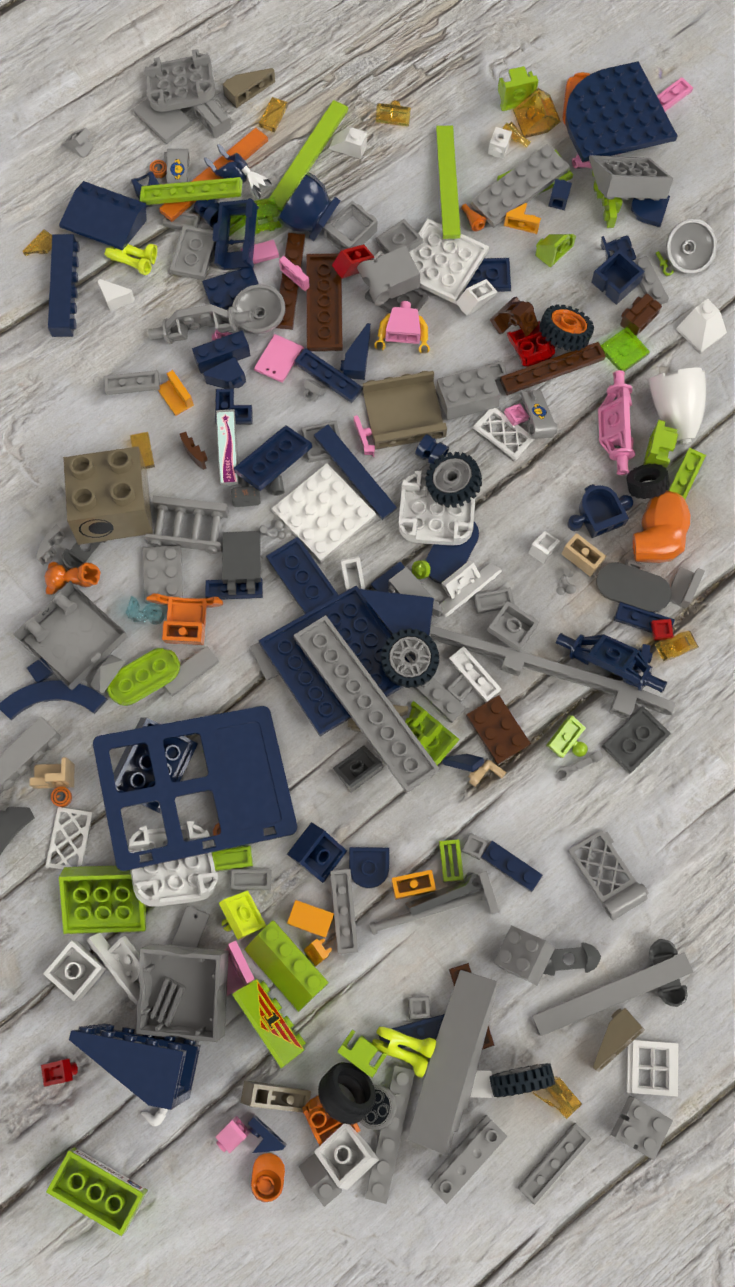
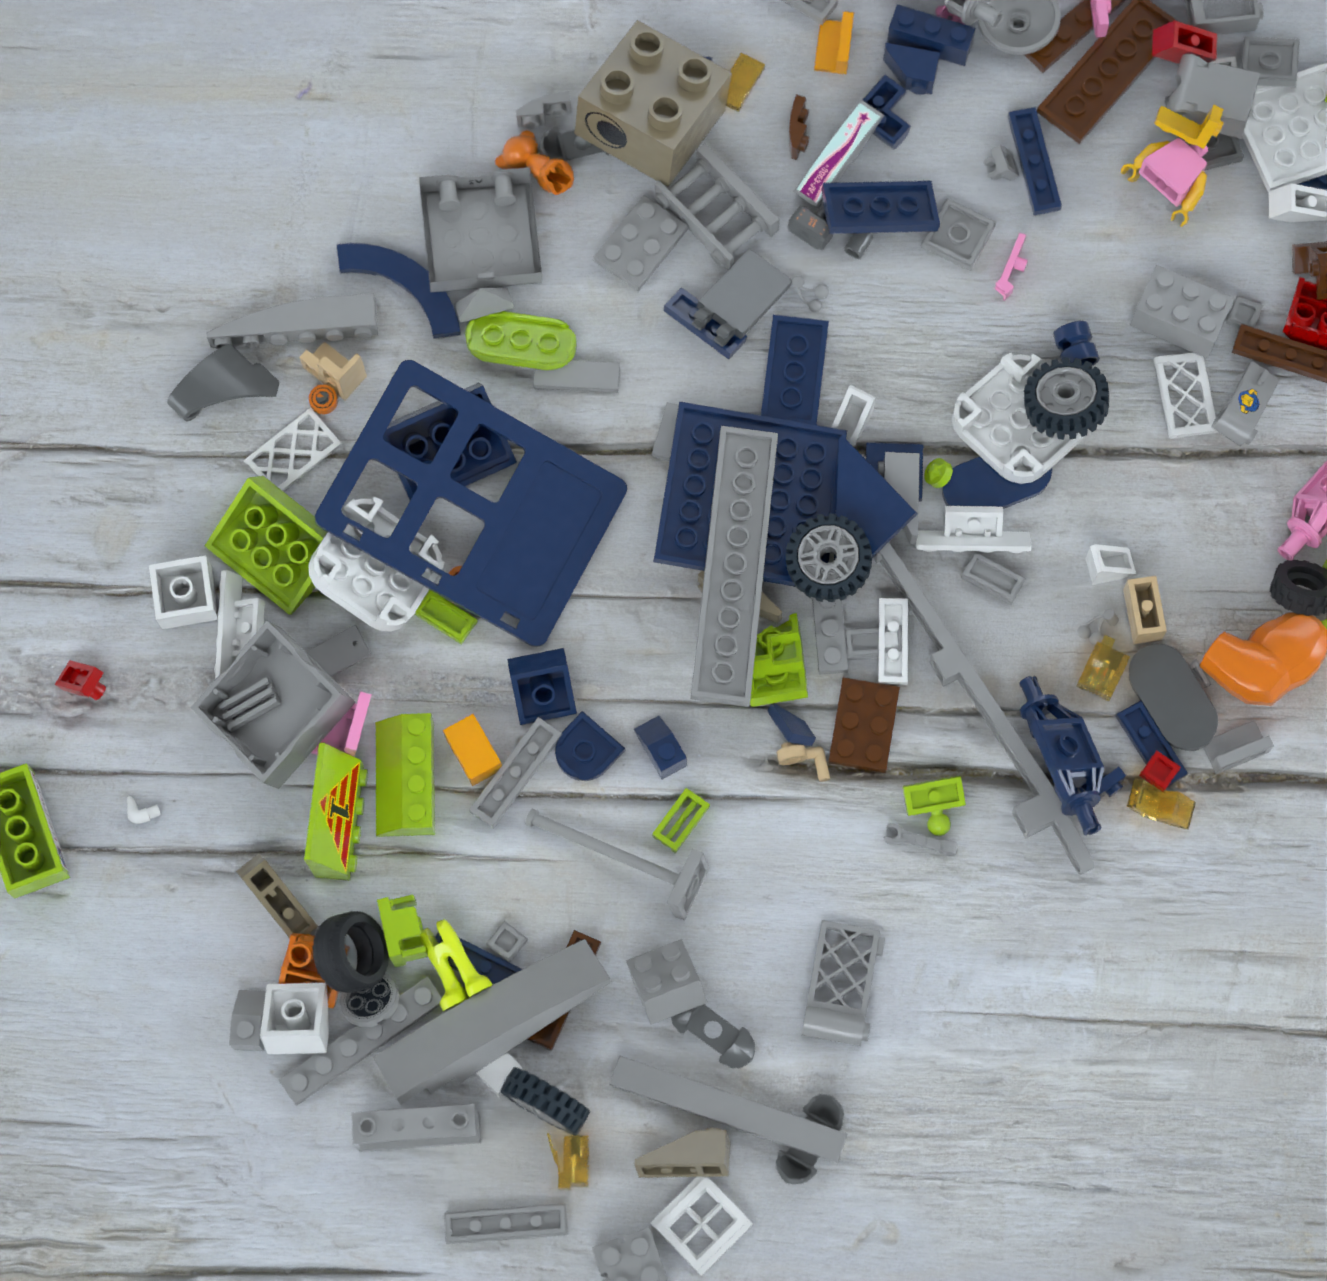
camera: 45 degrees right, 0 degrees up
dark blue tile [27,657,53,683] -> none
dark blue slope [69,1023,201,1110] -> none
clear light blue leg [126,596,164,625] -> none
orange piece [146,593,223,645] -> none
bright pink slope [216,1116,250,1153] -> none
neon yellow tile [219,890,266,940] -> none
light grey tile [230,869,272,890] -> none
dark blue slope [248,1115,287,1153] -> none
orange cap [251,1153,285,1203] -> none
bright pink container [254,334,304,383] -> none
white plate [271,463,376,563] -> none
light orange tile [304,939,332,967] -> none
dark blue tile [314,424,397,520] -> none
dark grey slope [333,745,383,792] -> none
dark blue slope [340,323,371,380] -> none
dark tan panel [363,371,447,450] -> none
light orange brick [391,870,436,900] -> none
dark grey tile [405,872,482,916] -> none
light grey tile [462,833,488,860] -> none
dark blue plate [481,841,543,892] -> none
light grey plate [487,601,539,652] -> none
bright pink tile [504,403,529,426] -> none
dark blue piece [567,484,633,538] -> none
dark grey tile [601,706,671,774] -> none
none -> dark blue slope [634,716,687,780]
none -> clear yellow piece [1076,635,1130,701]
none -> yellow bracket [1154,104,1224,149]

